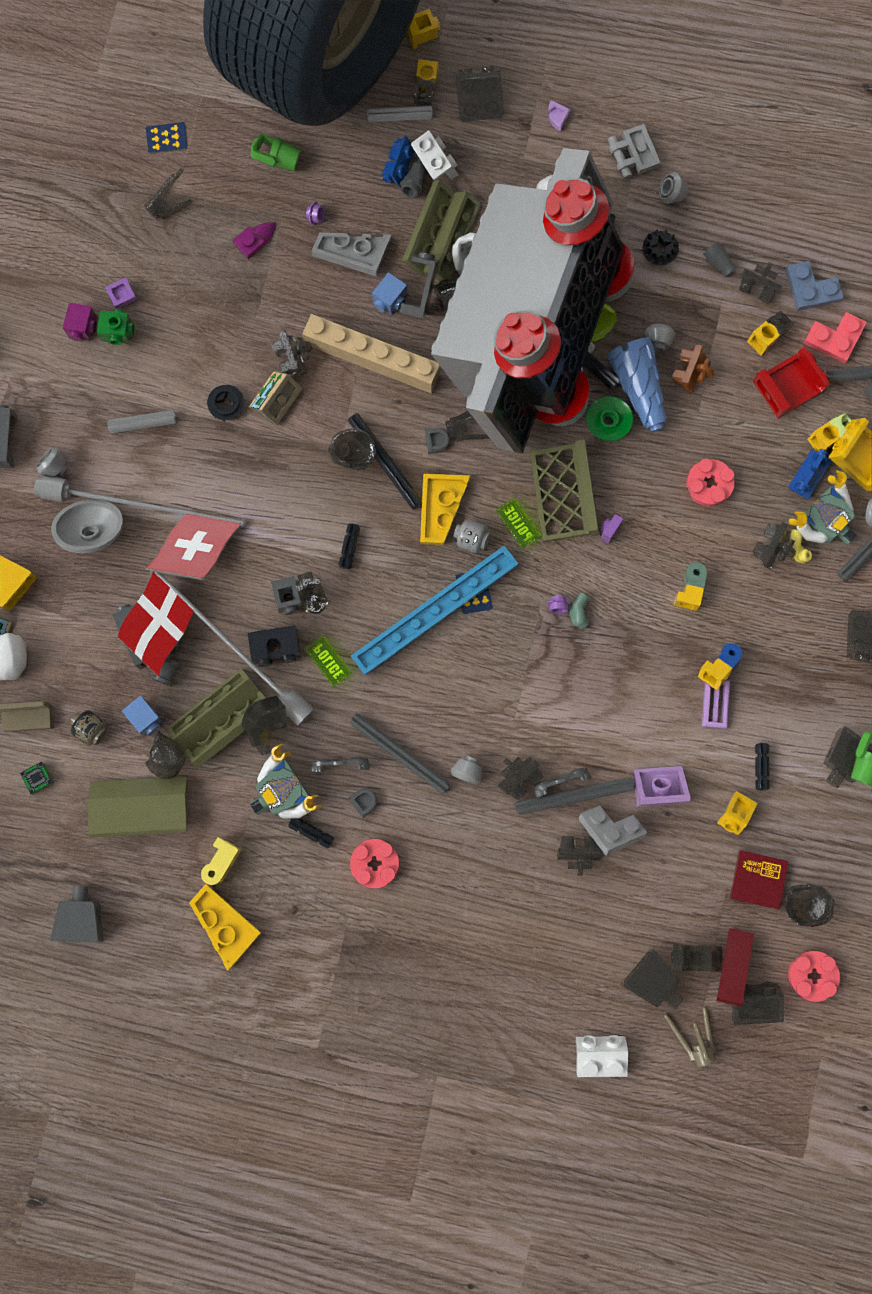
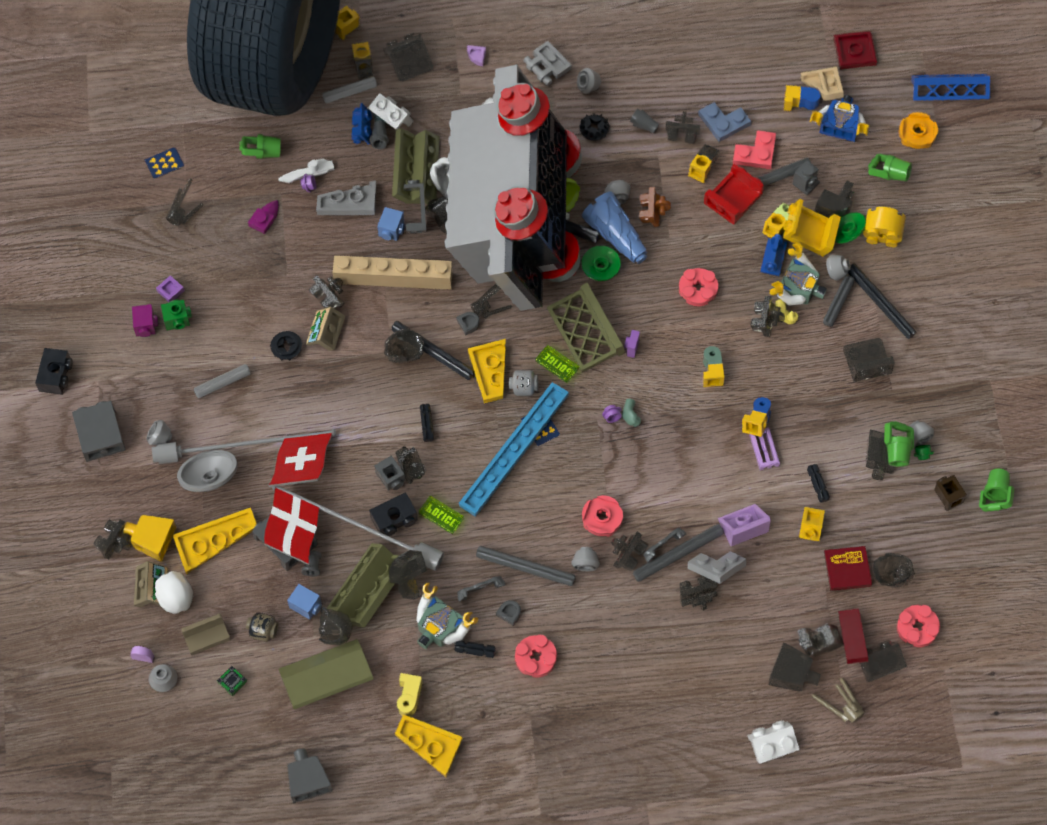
camera: 20 degrees left, 15 degrees down
none -> yellow wing [173,507,256,574]
none -> white piece [278,158,335,183]
none -> coral plate [582,495,623,537]

